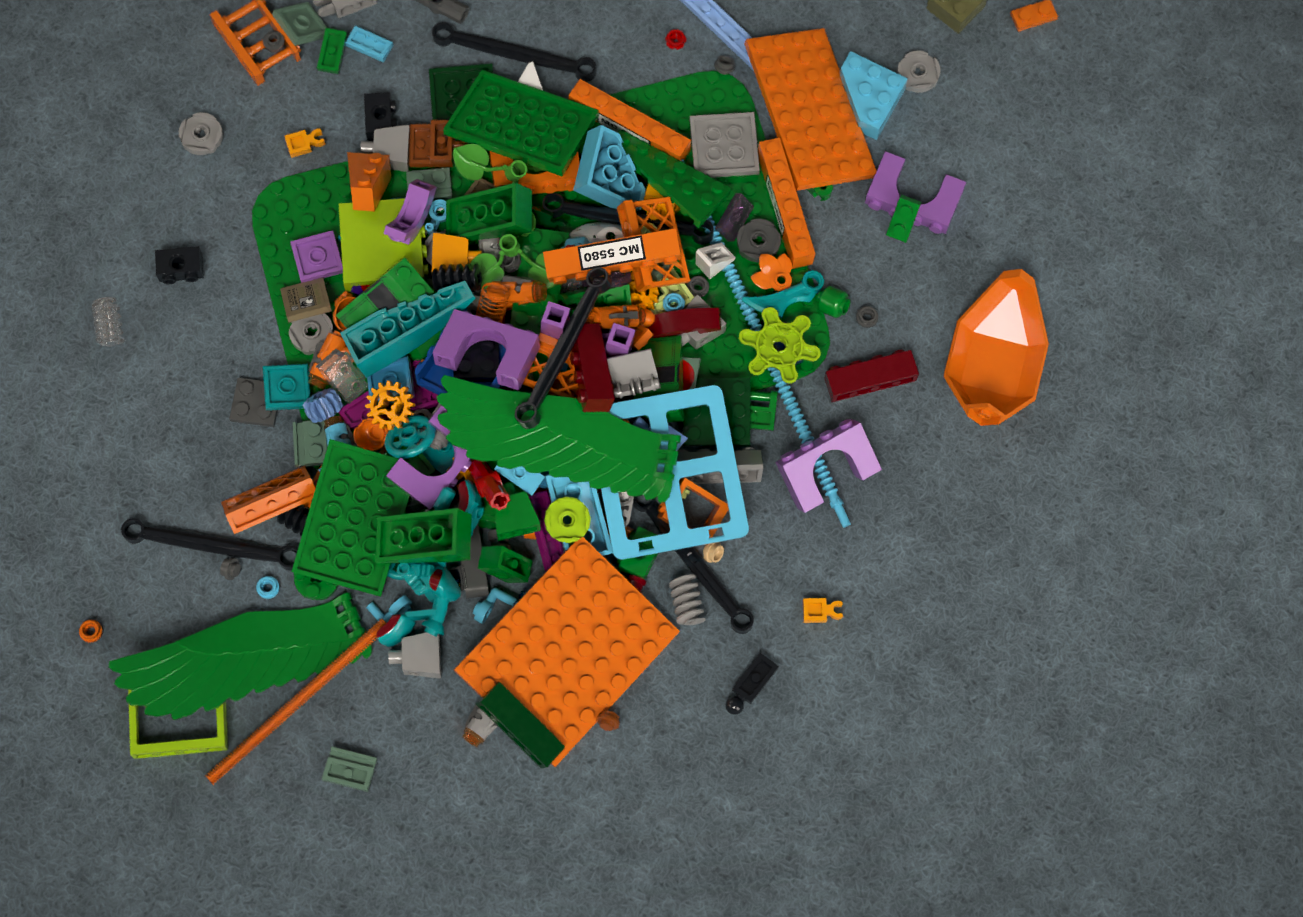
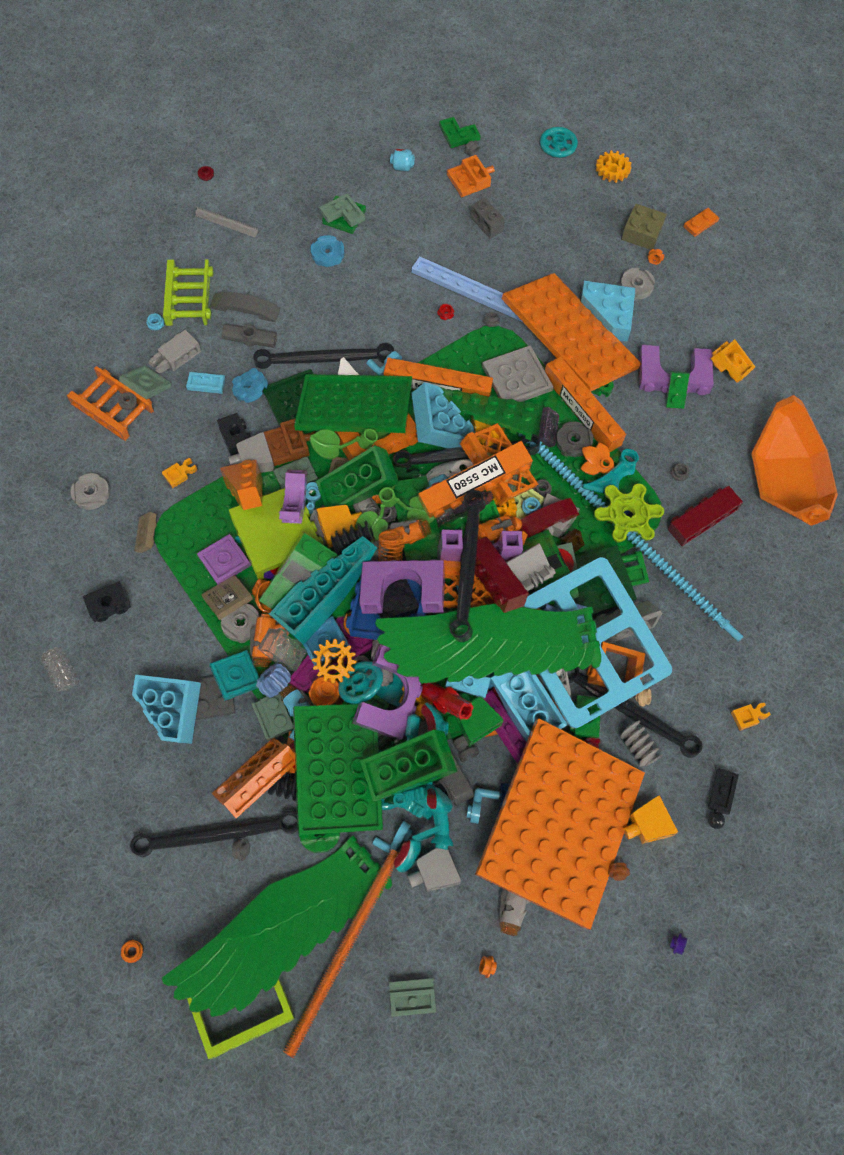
camera: 20 degrees left, 5 degrees down
medium azure plate [256,576,280,599] -> none
green plate [317,28,348,74] -> none
dark green panel [475,682,565,769] -> none
green brick [477,546,532,583] -> none
lime plate [544,497,591,543] -> none
white slope [696,242,736,279] -> none
arch [775,419,882,513] -> none
green head [816,286,851,318] -> none
none -> medium azure brick [132,675,201,744]
none -> dark tan plate [134,512,157,553]
none -> dark azure plate [232,368,268,403]
none -> medium azure plate [366,351,402,376]
none -> orange plate [479,956,497,978]
none -> dark brown tile [559,528,585,553]
none -> light orange torso [623,795,678,844]
none -> orange plate [648,249,664,265]
none -> dark purple plate [670,933,688,955]
none -> light orange plate [710,339,755,383]

